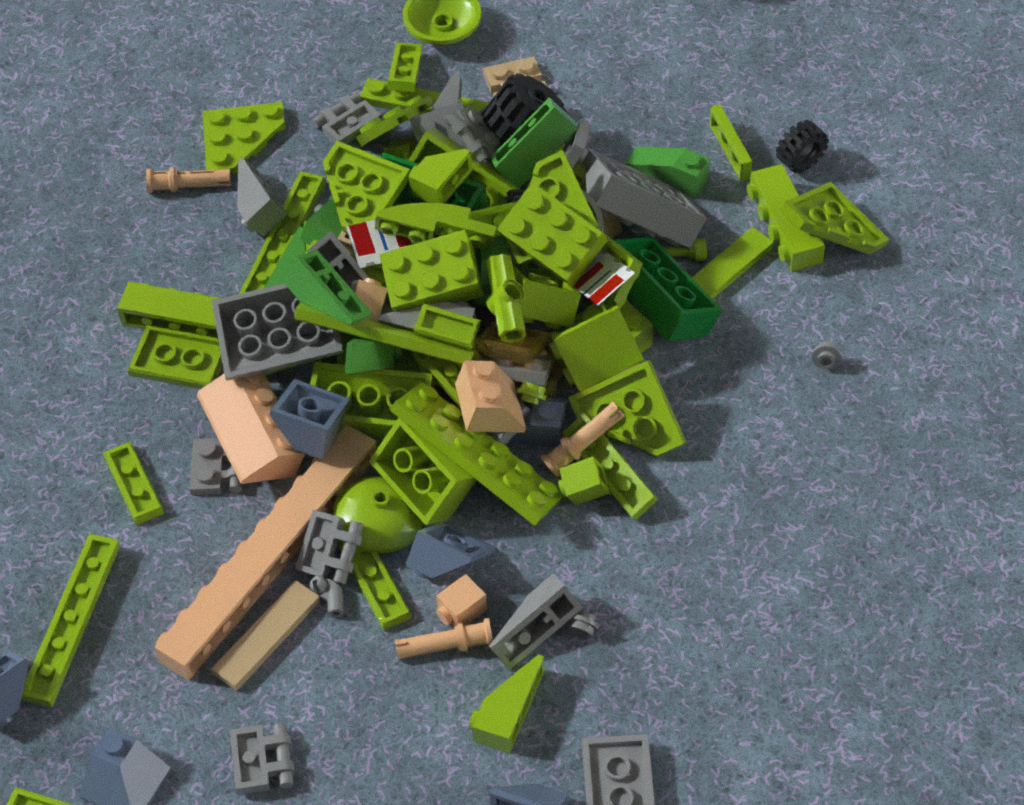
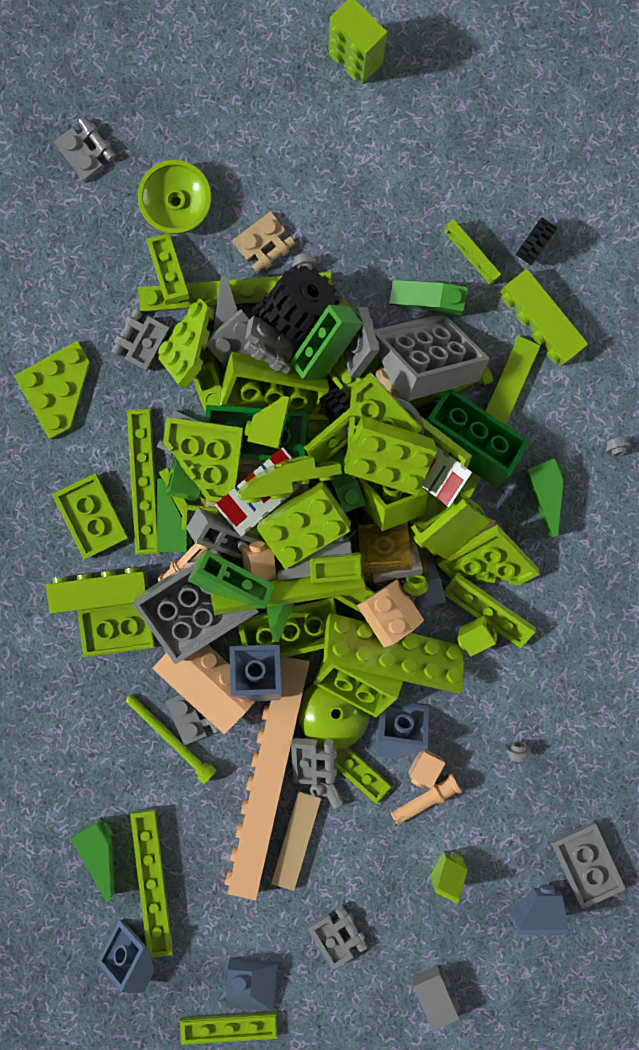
camera: 25 degrees left, 35 degrees up
lime tile [103,441,165,525] -> none
light nougat pin [146,168,231,193] -> none
light grey slope [237,157,288,237] -> none
lime slope [469,654,545,754] -> none
lime piece [486,253,526,344] -> none
light grey slope [489,573,583,670] -> none
light nougat pin [540,401,625,477] -> none
lime plate [780,182,890,255] -> none
none -> lime plate [52,473,129,560]
none -> bright green slope [71,818,115,902]
none -> lime piece [126,695,217,785]
none -> lime slope [430,851,468,904]
none -> bright green slope [523,458,564,537]

